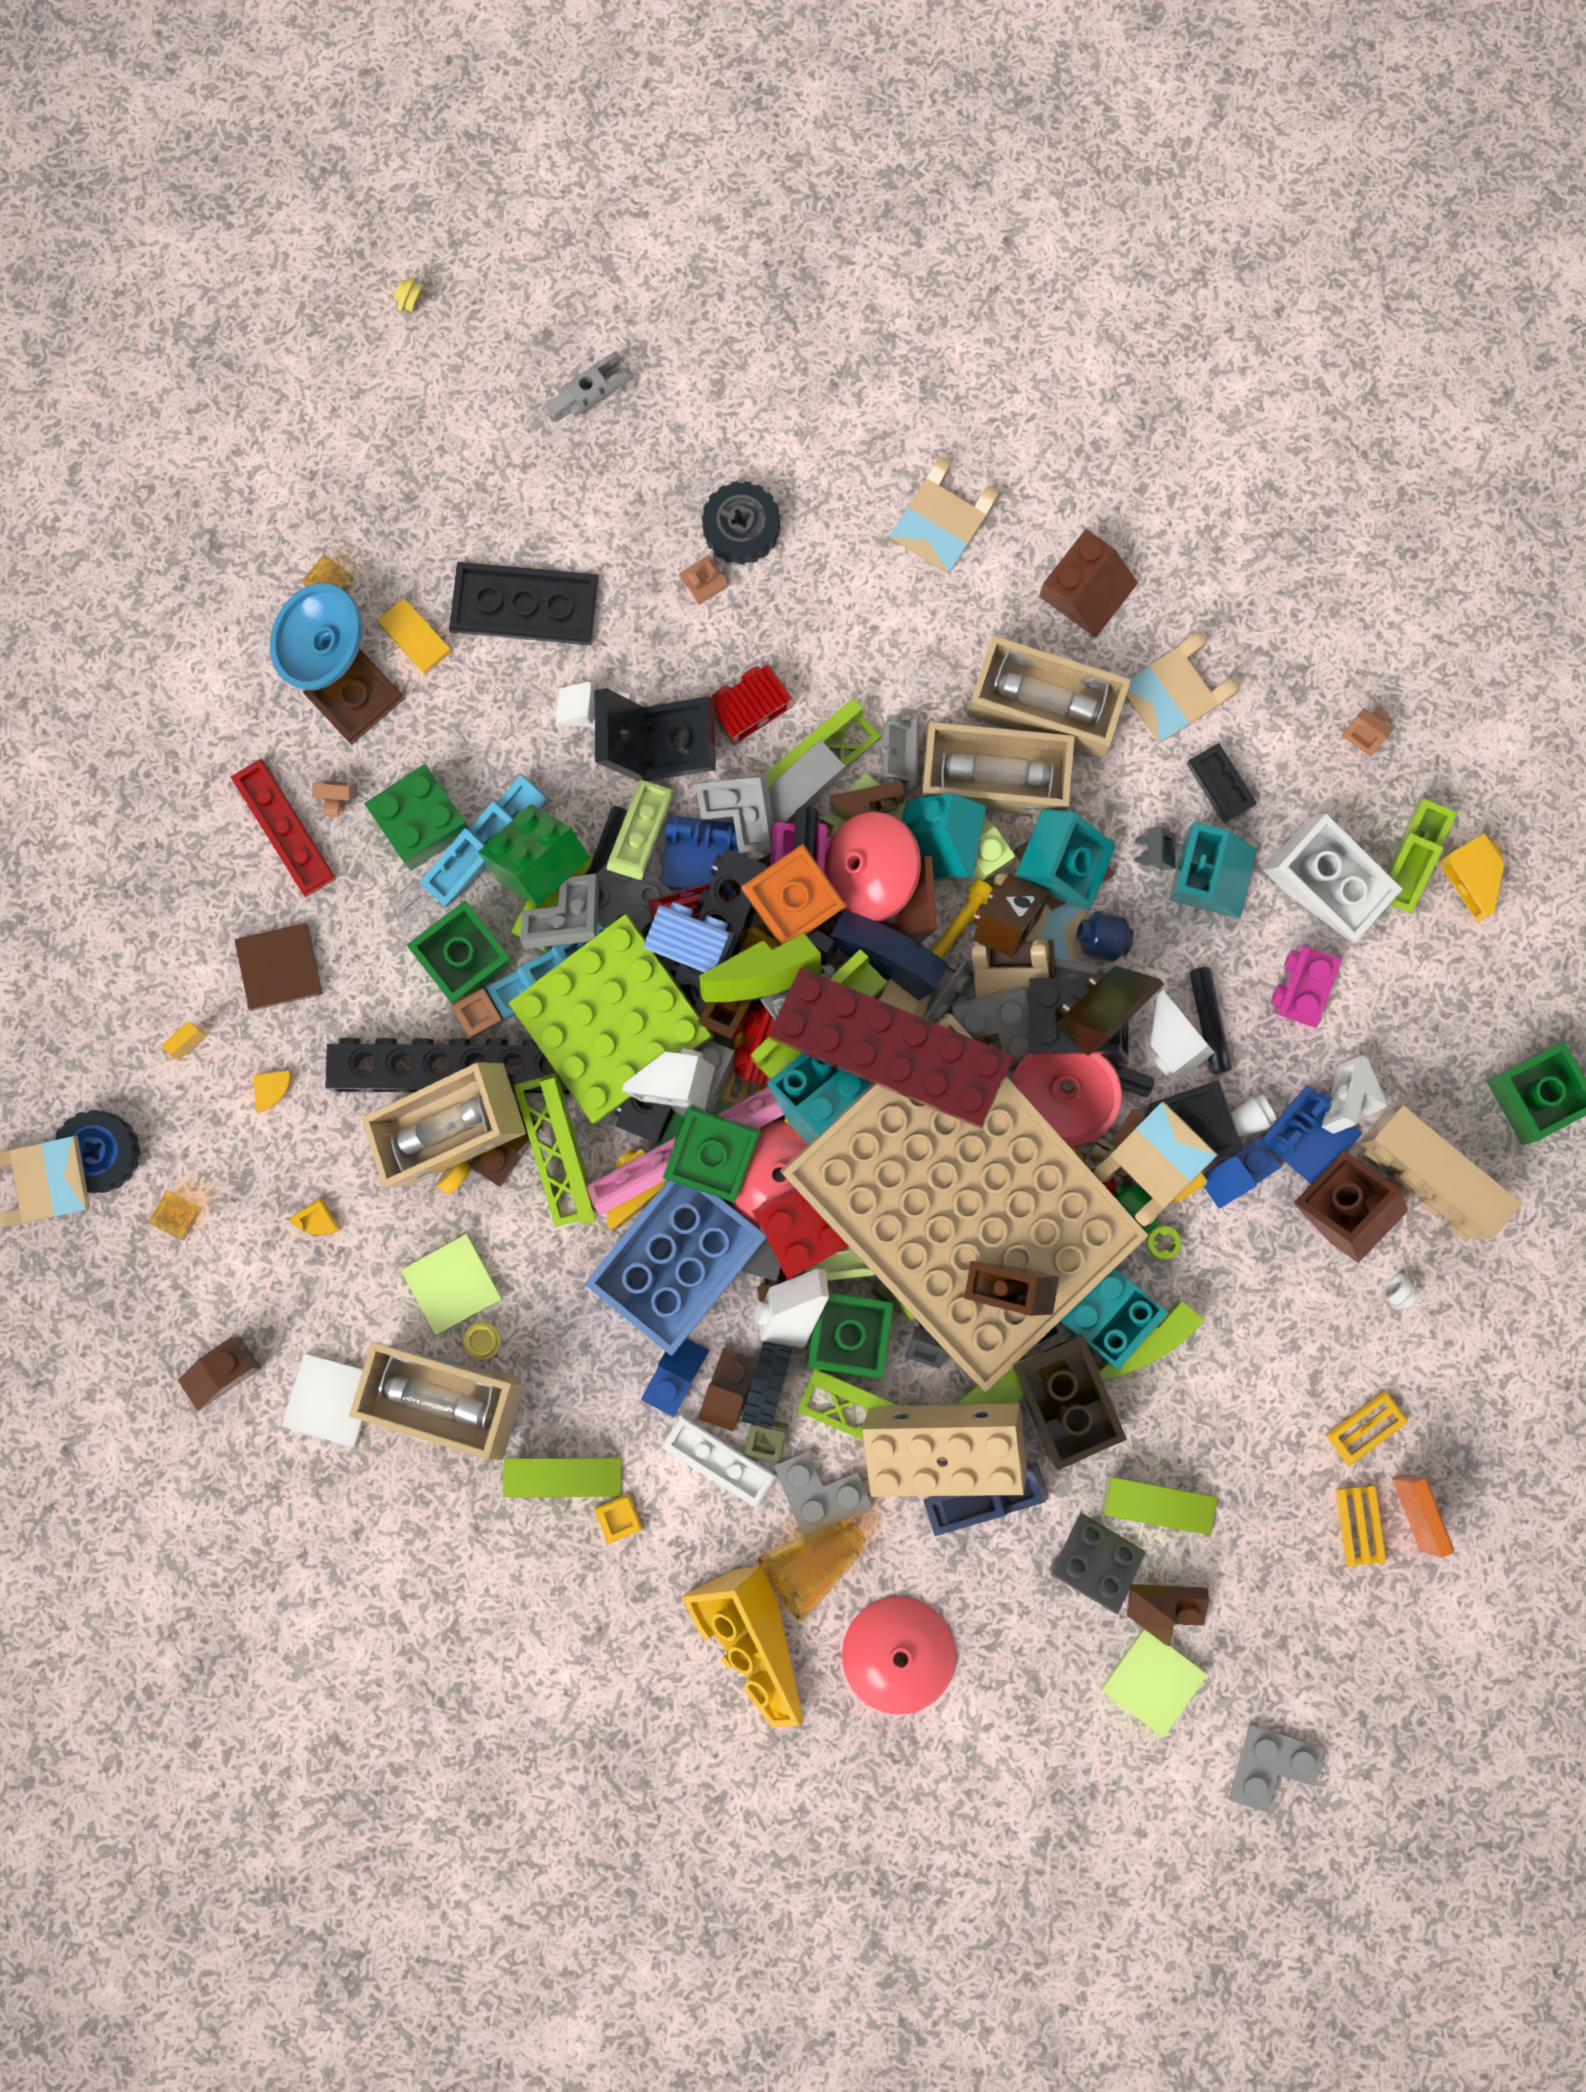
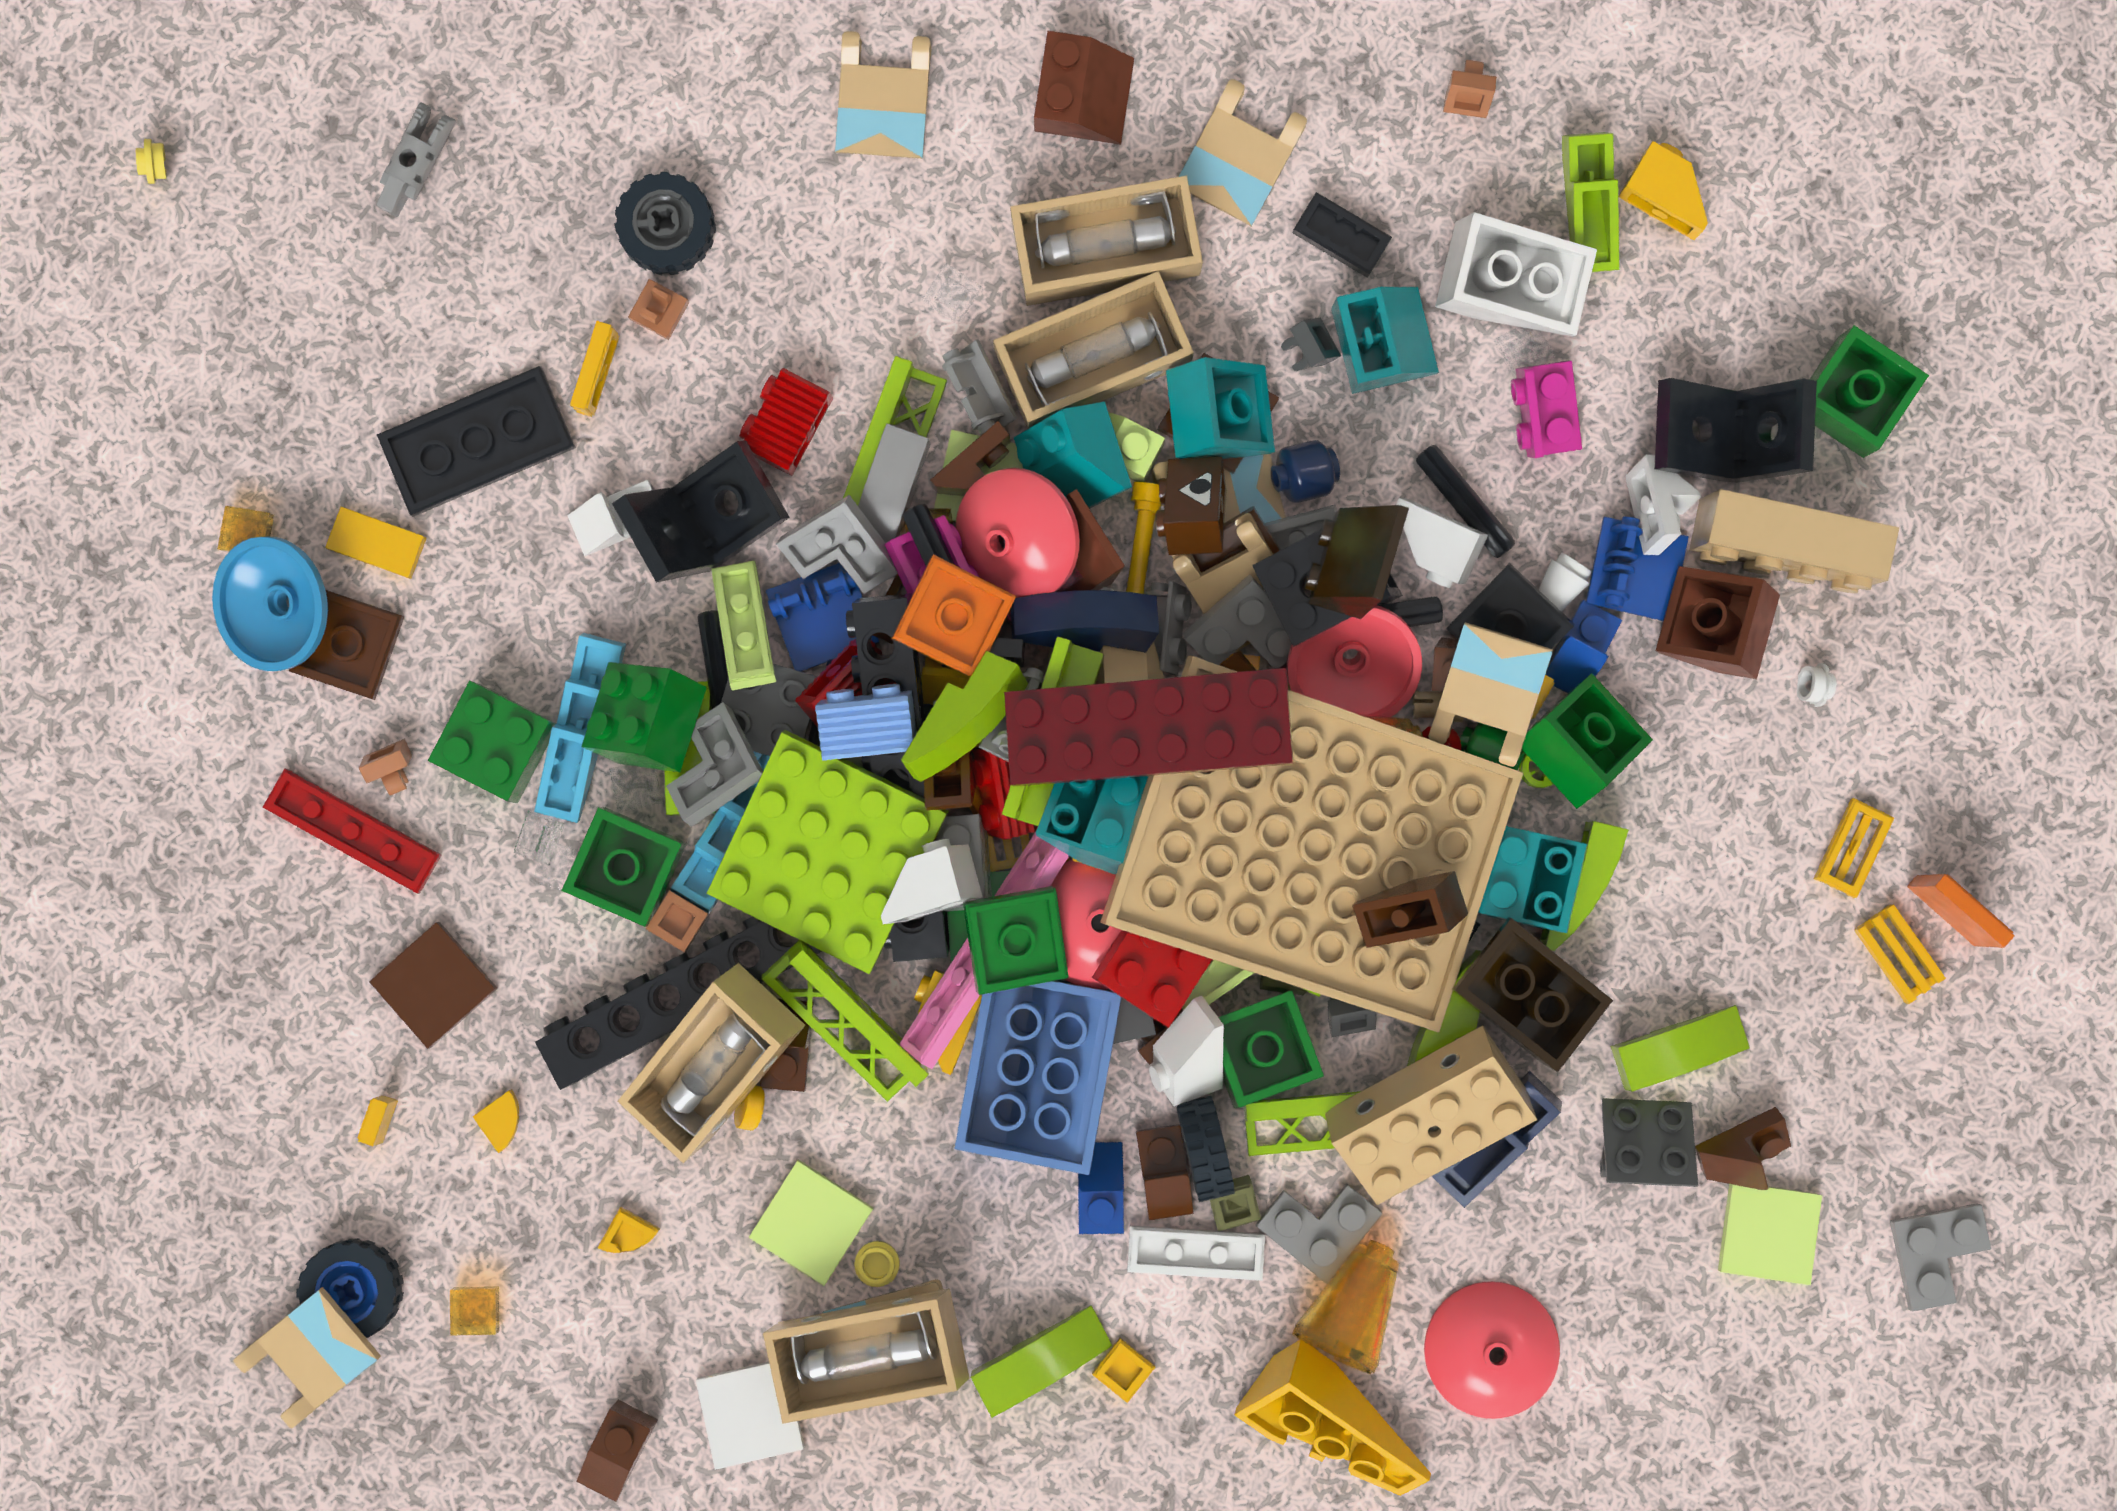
camera: 25 degrees left, 5 degrees up
none -> yellow tile [570,321,620,417]
none -> green brick [1522,673,1653,809]
none -> black bracket [1654,378,1817,483]

